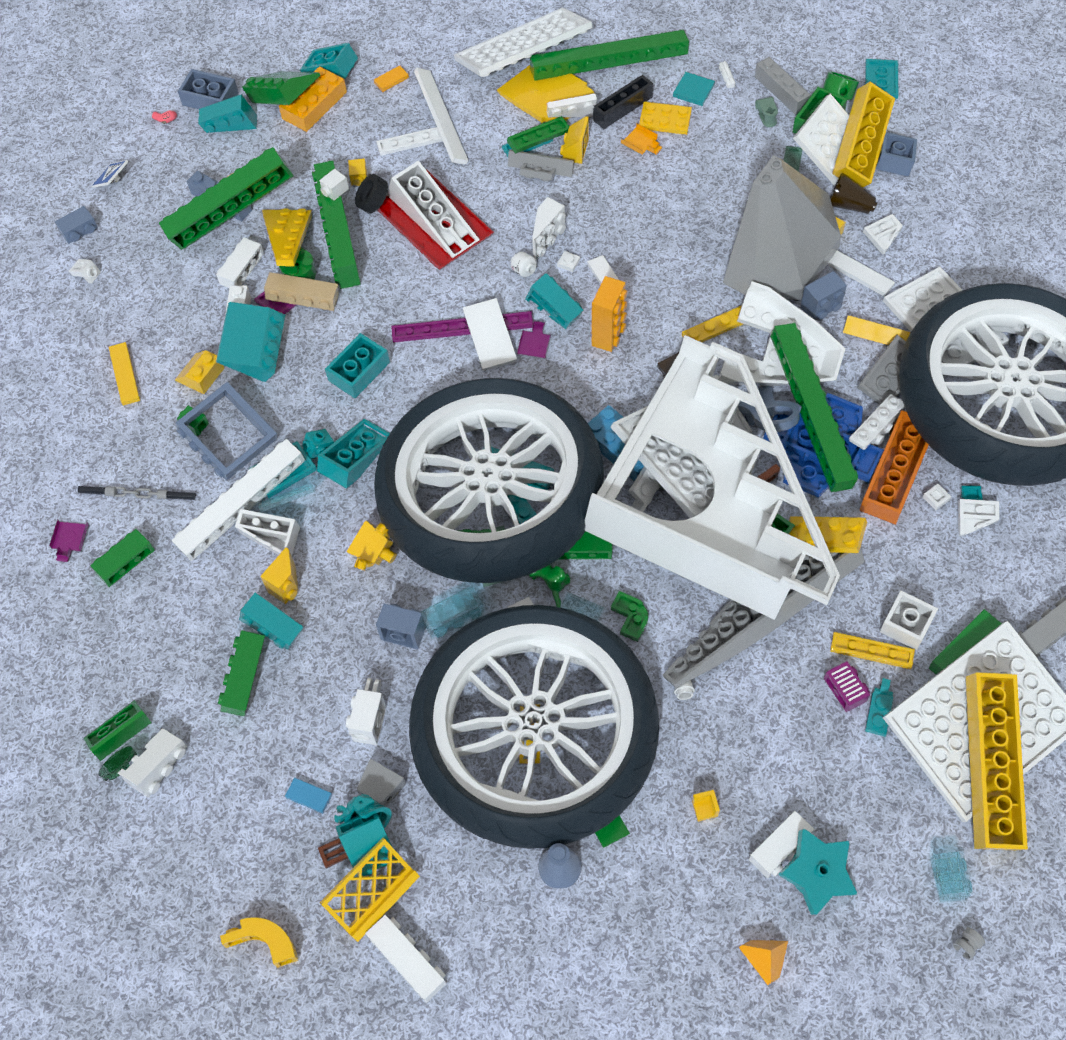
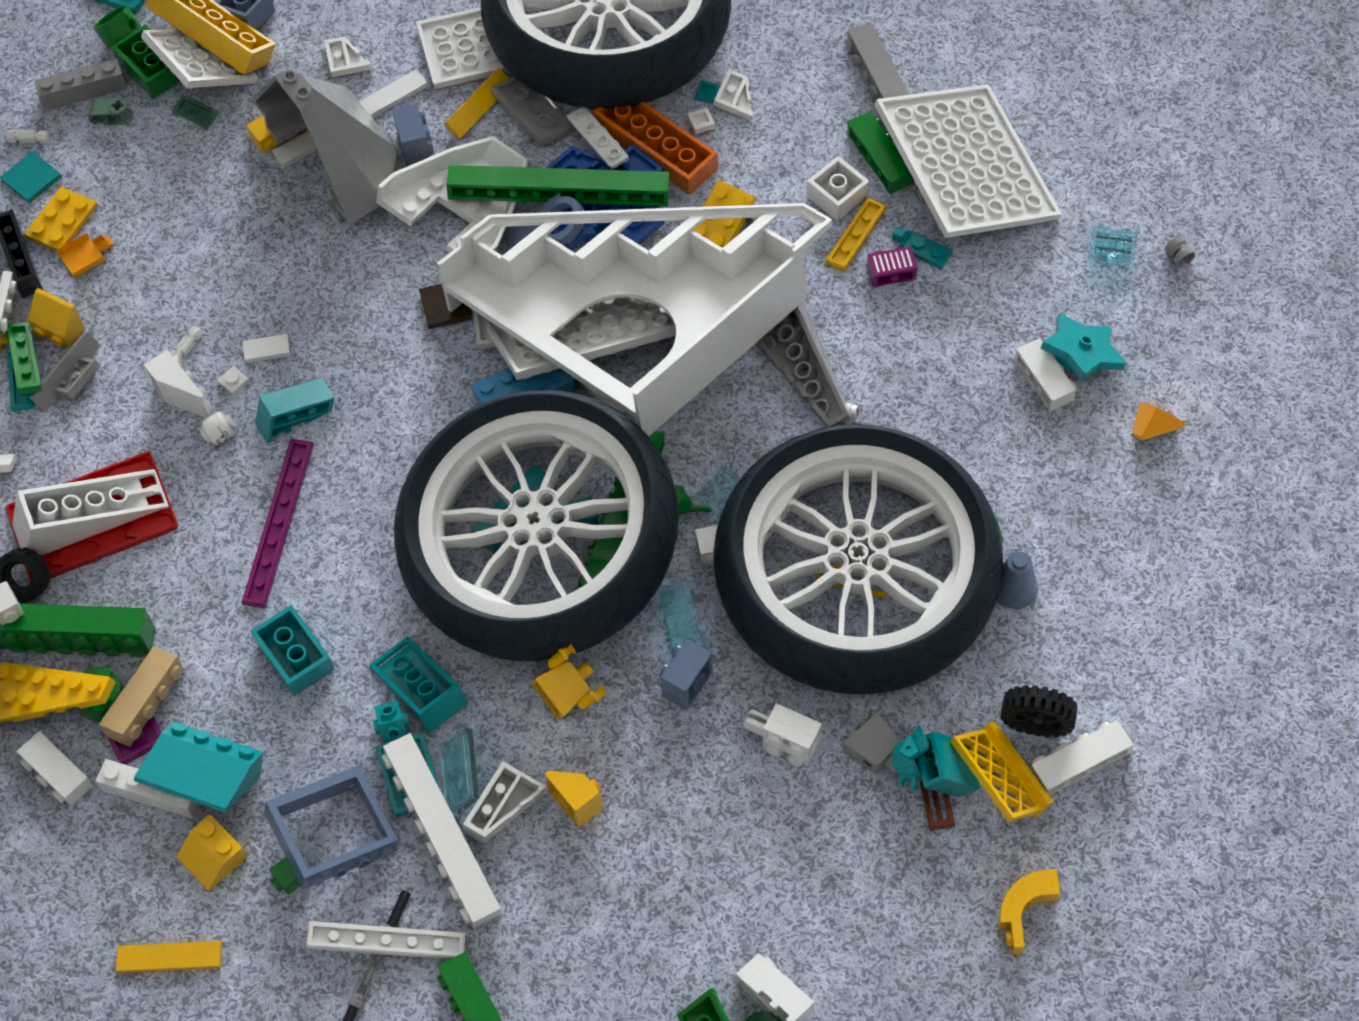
camera: 75 degrees left, 0 degrees up
green brick [218,630,265,716] -> none
teal wedge [239,592,304,649] -> none
dark azure tile [285,777,332,814] -> none
white tile [463,298,517,371] -> none
magenta piece [517,321,551,359] -> none
light orange brick [592,276,628,352] -> none
green plate [611,591,649,642] -> none
yellow plate [682,305,743,342] -> none
yellow panel [692,790,720,822] -> none
dark brown cone [830,173,878,214] -> none
yellow brick [966,672,1028,851] -> none
none -> white axle [171,326,202,362]
none -> white tile [306,921,465,959]
none -> black wheel [1001,685,1078,738]

